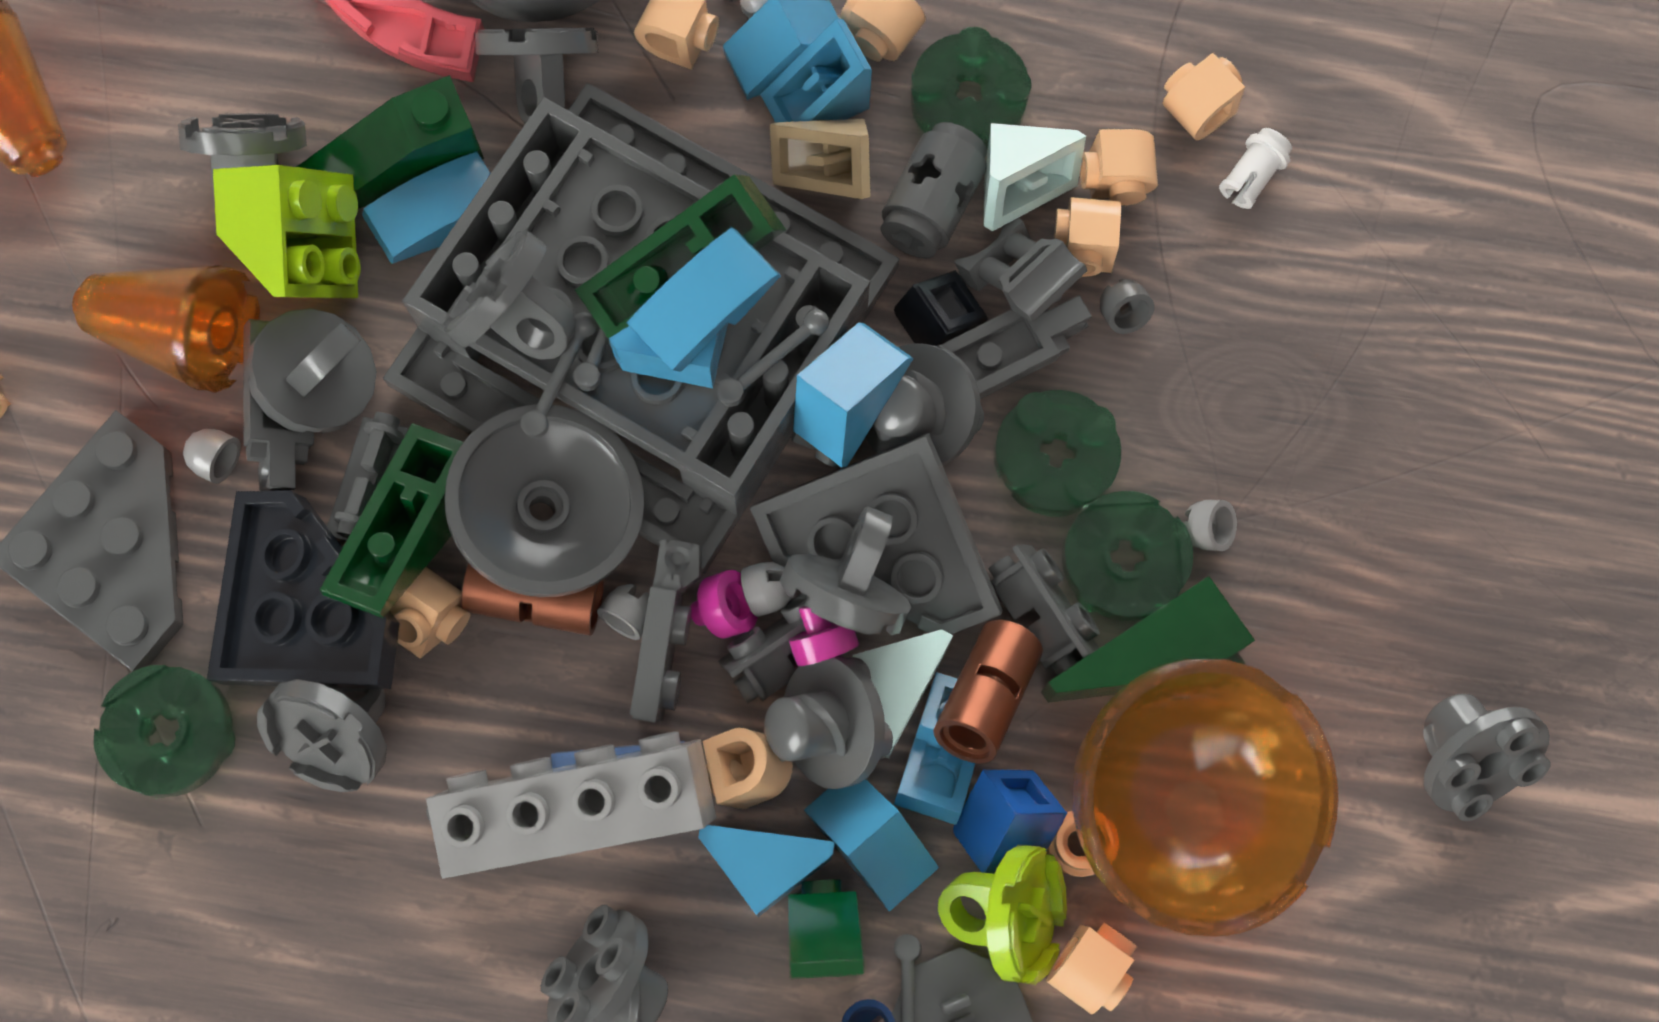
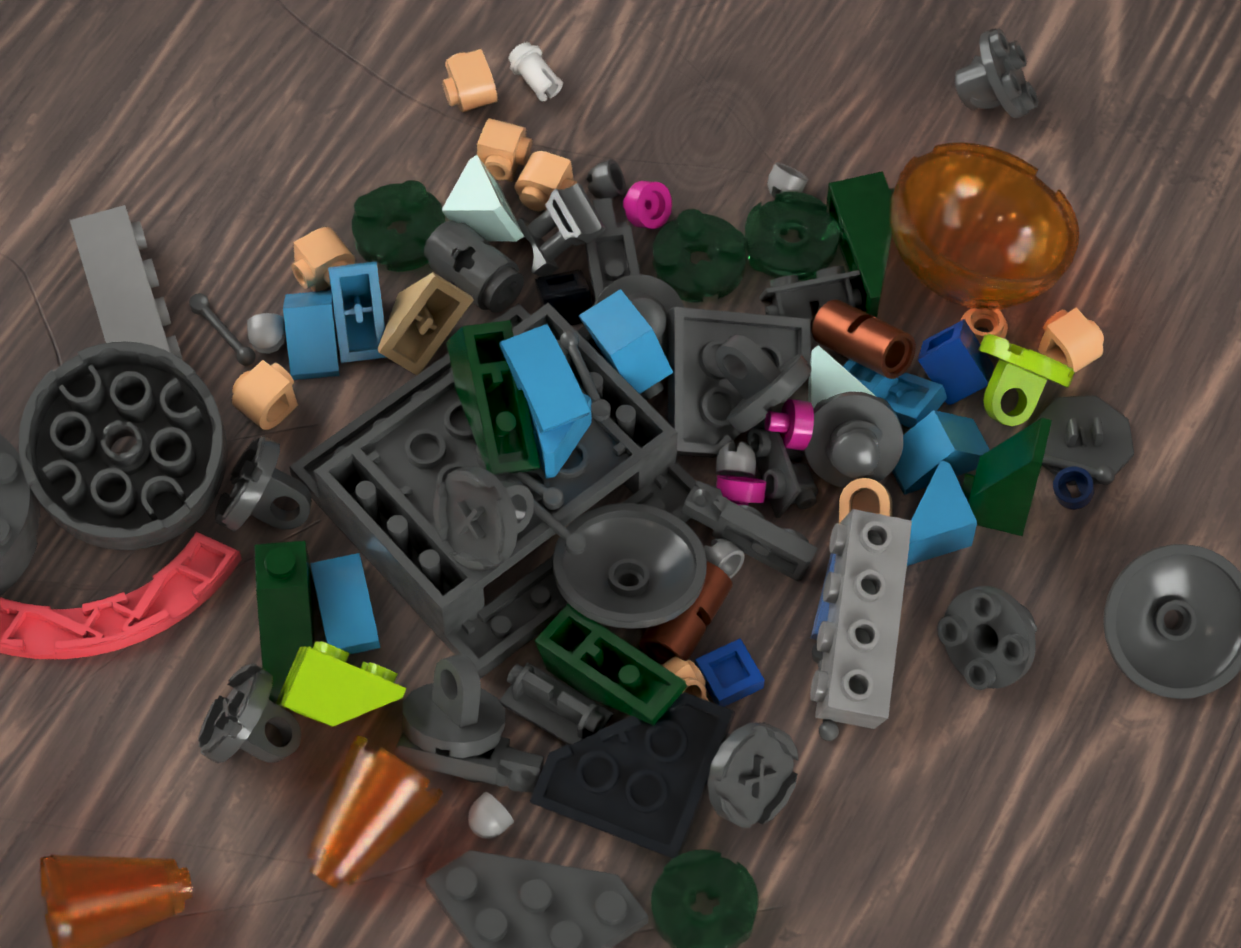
camera: 70 degrees left, 15 degrees down
none -> dark pink tile [623,181,672,229]
none -> blue plate [695,638,765,707]

